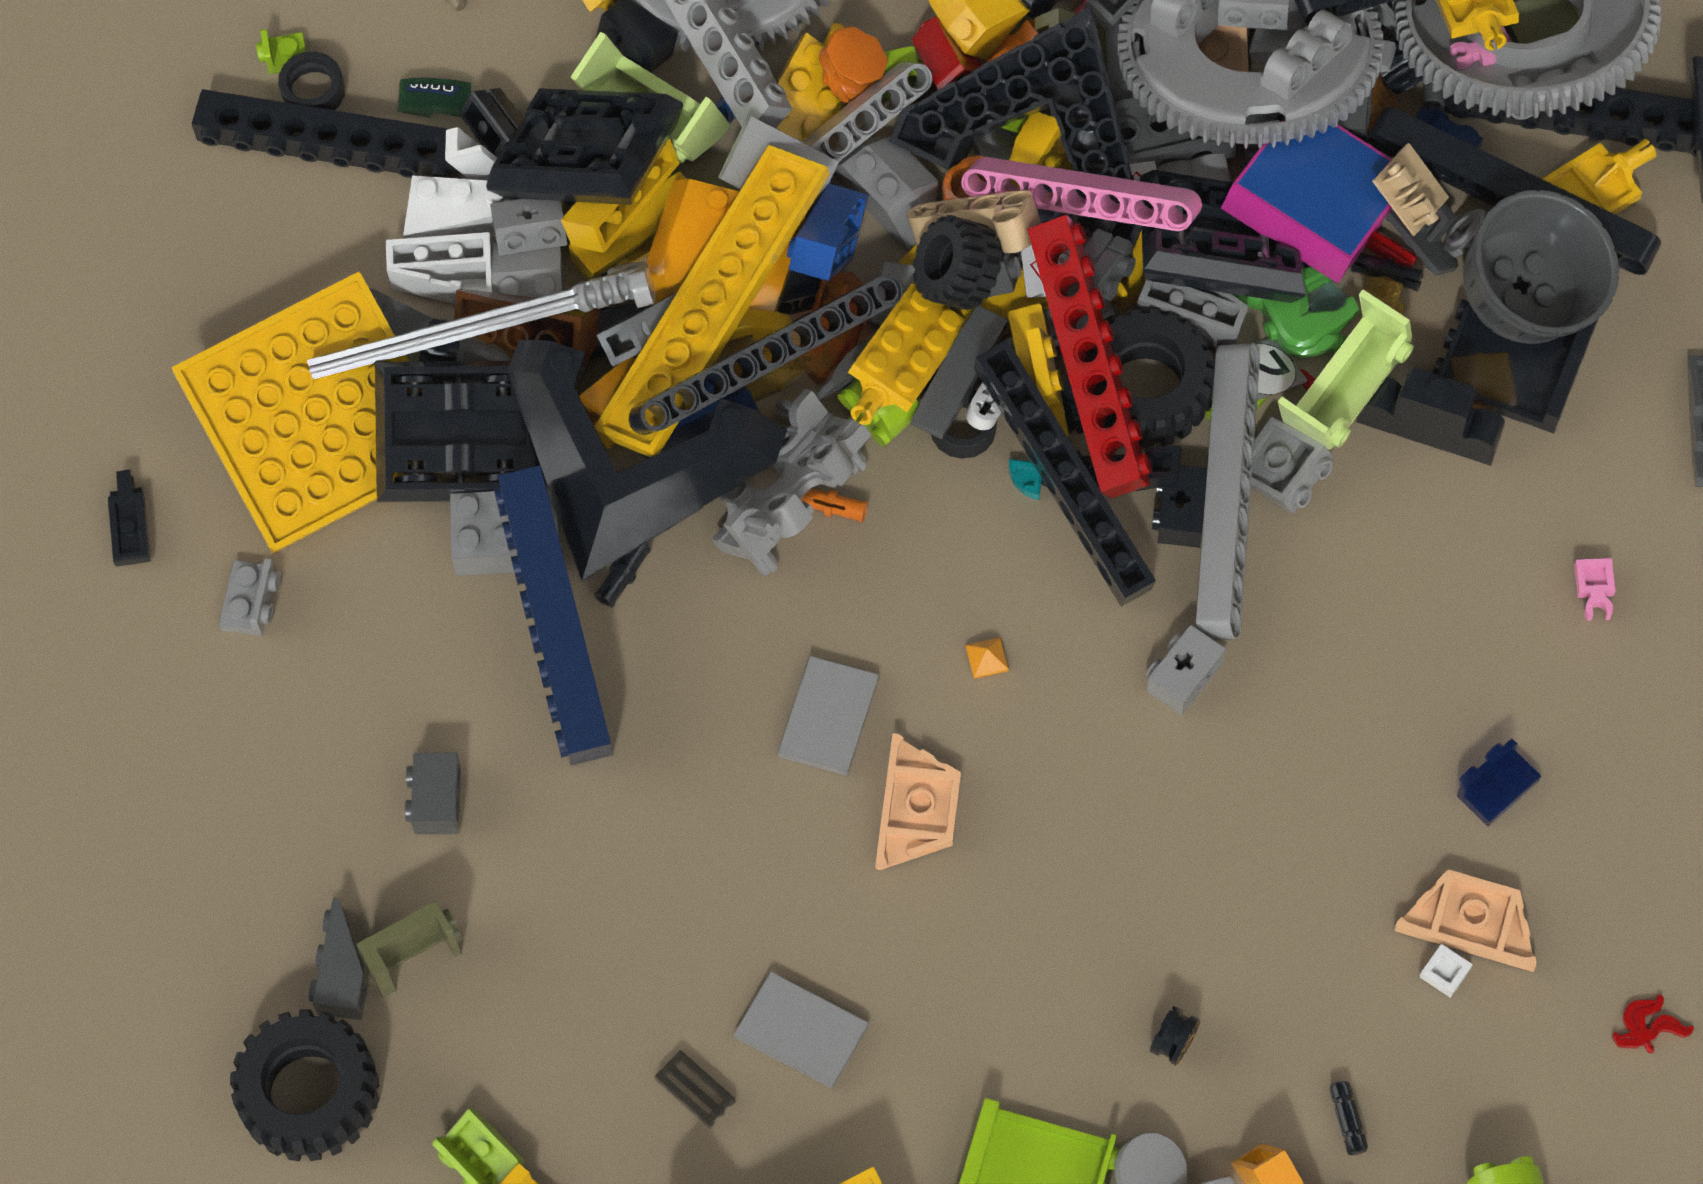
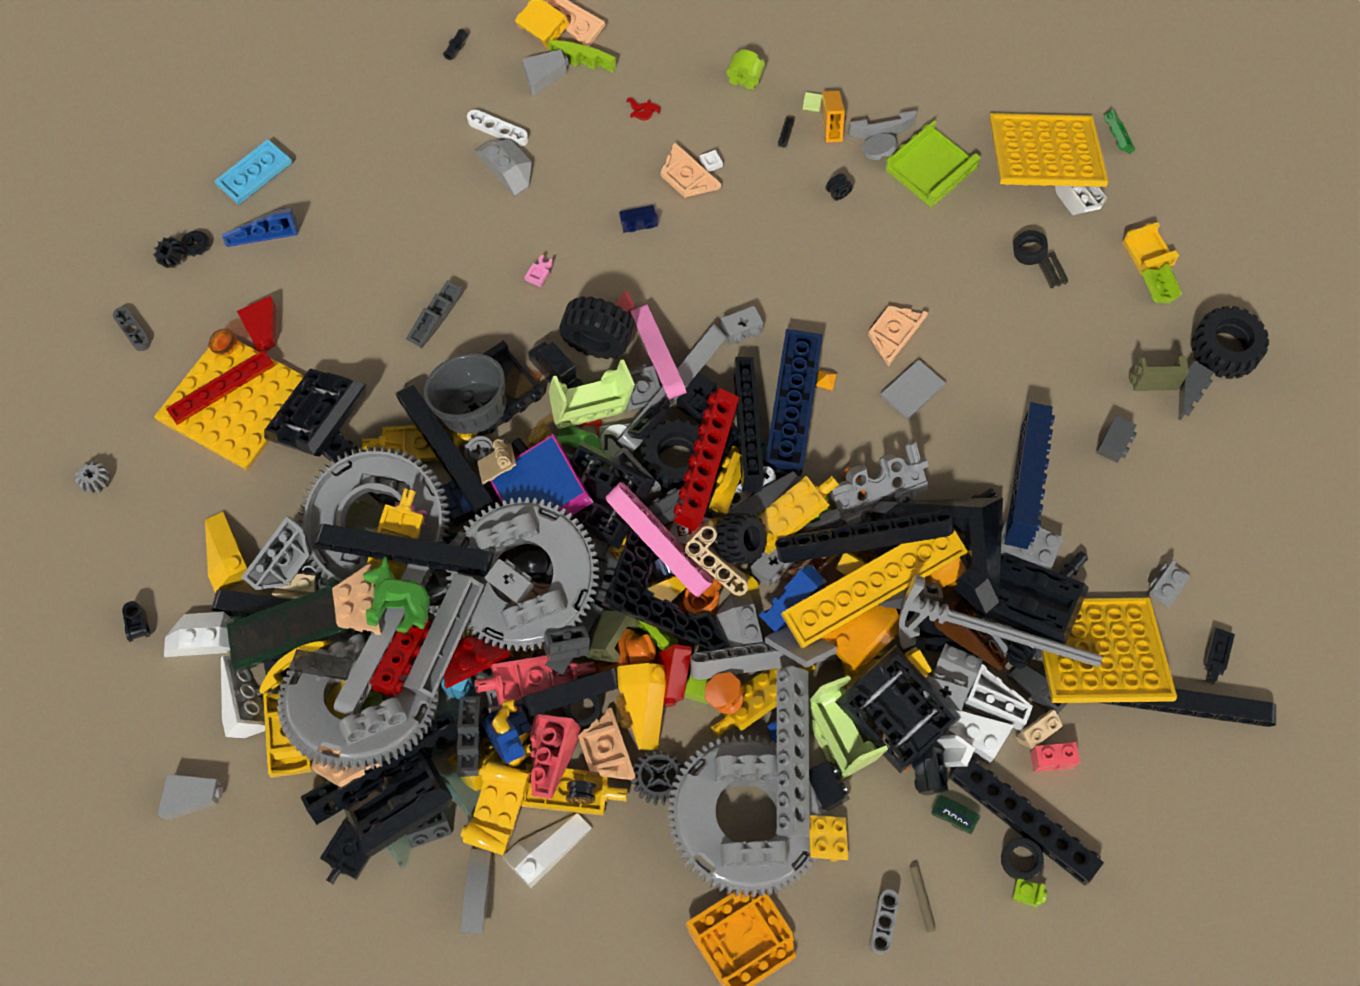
camera: 155 degrees left, 0 degrees up
light grey tile [734,972,869,1090] -> none
none -> black tyre [559,296,634,359]
none -> coral slope [616,290,634,316]
none -> black hinge [627,398,673,440]
none -> bright pink beam [630,304,687,400]
none -> dark blue brick [764,329,823,477]
none -> black tyre [1013,230,1048,265]
none -> tan bracket [1015,709,1063,749]
none -> coral brick [1030,742,1080,772]
none -> black pin [1059,551,1088,578]
none -> black beam [1097,689,1276,727]

